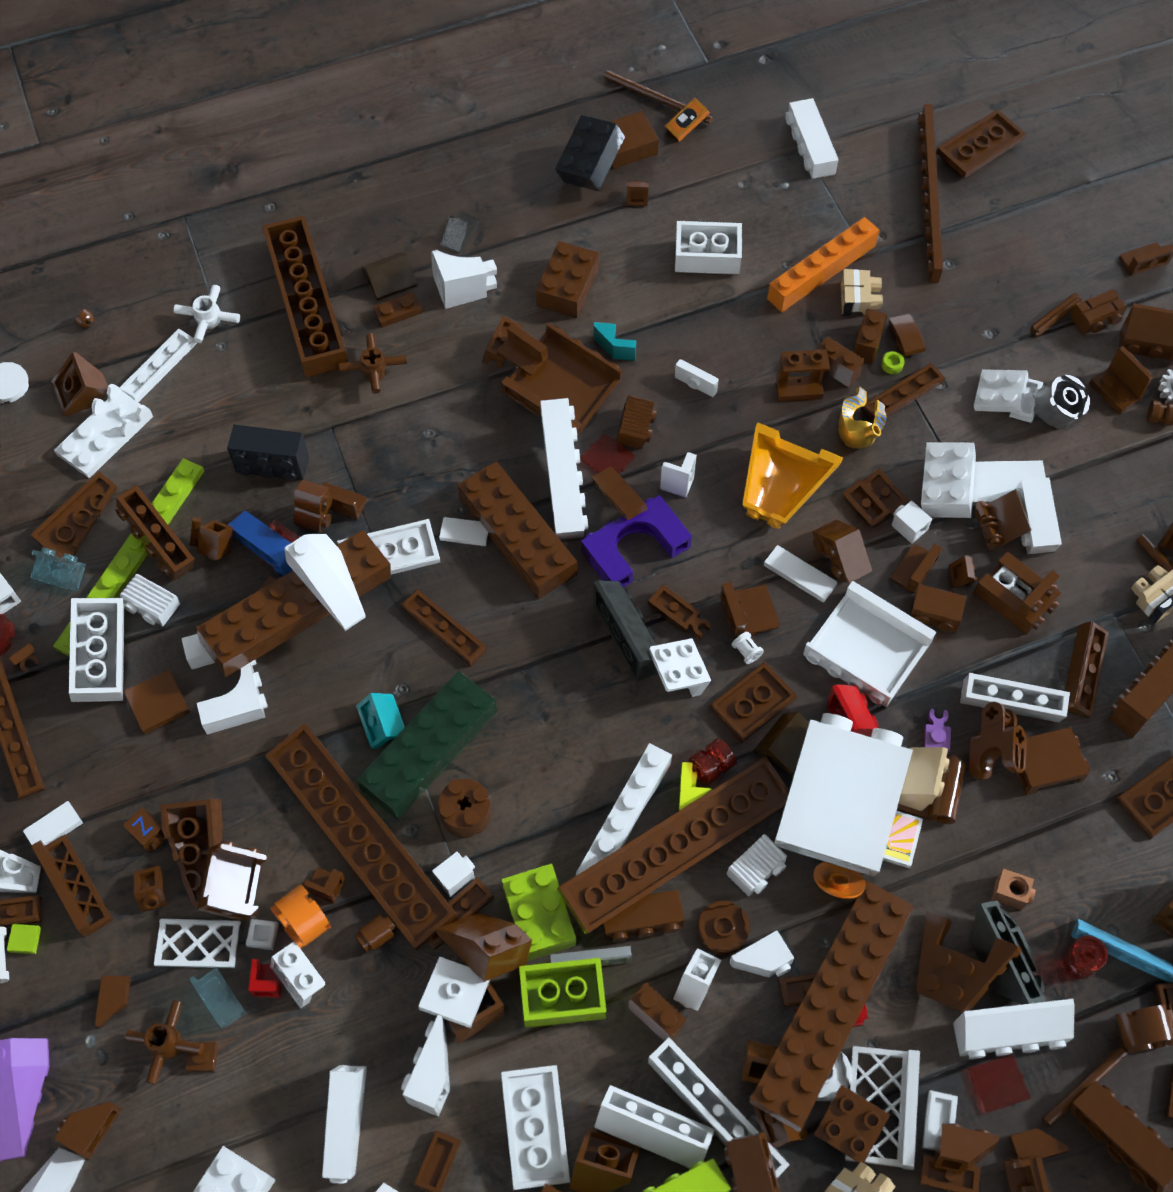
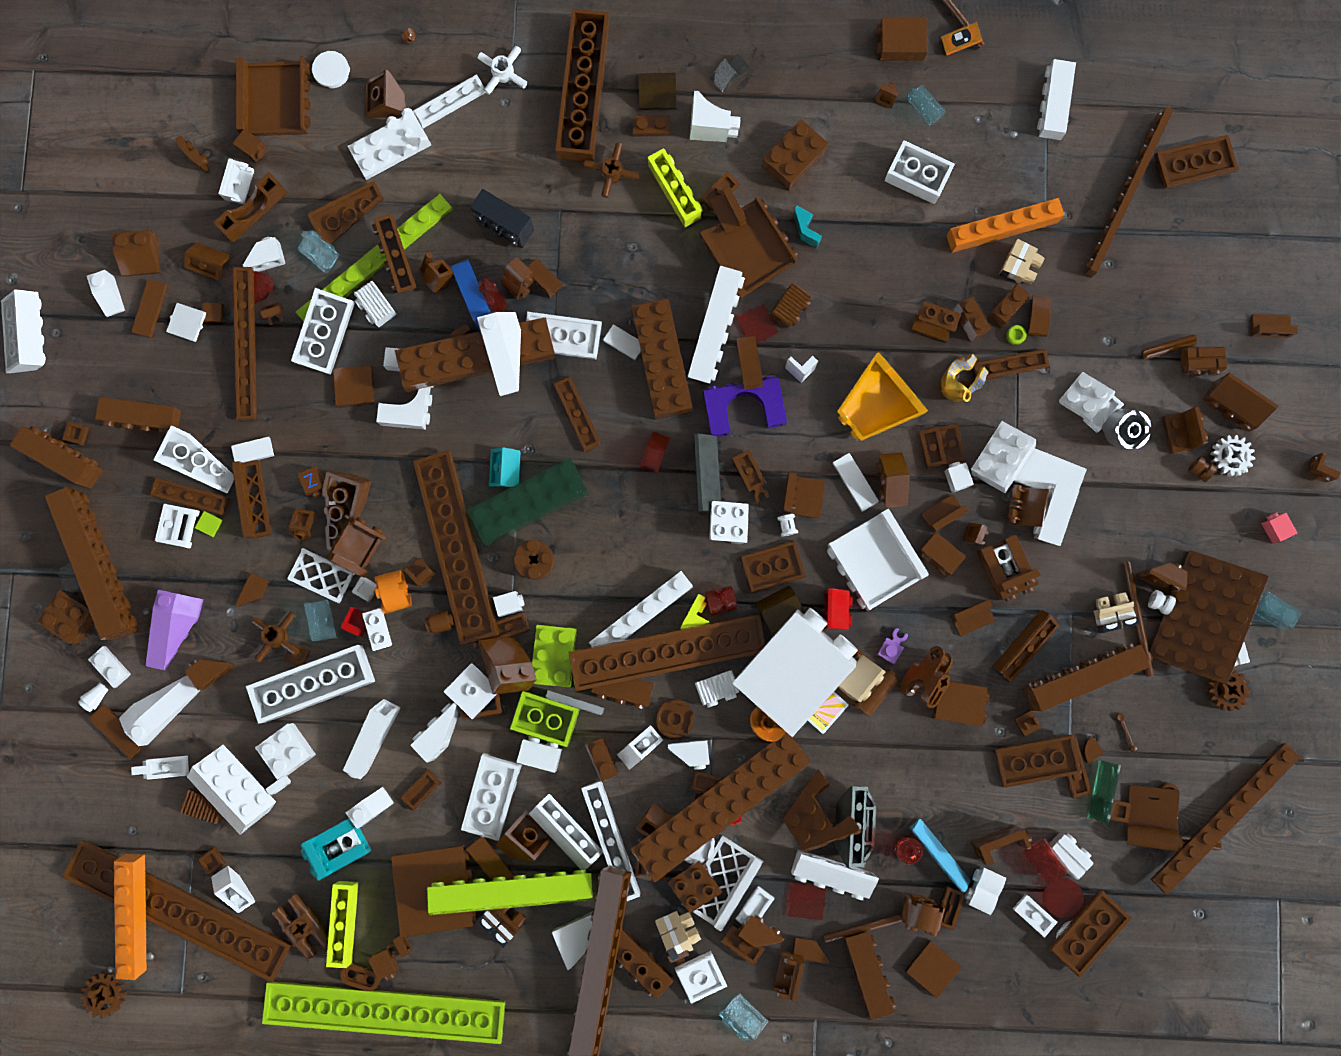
camera: 25 degrees right, 20 degrees up
black brick [555,115,625,192] -> none
white plate [675,359,719,397] -> none
white brick [960,673,1070,722] -> none
nougat brick [991,869,1036,911] -> none
none -> white brick [246,645,375,724]
none -> white brick [517,736,562,773]
none -> clear red slope [640,432,671,474]
none -> neon yellow brick [648,148,702,227]
none -> clear light blue panel [907,85,946,126]
none -> reddish brown panel [951,599,995,636]
none -> reddish brown tile [1014,710,1042,736]

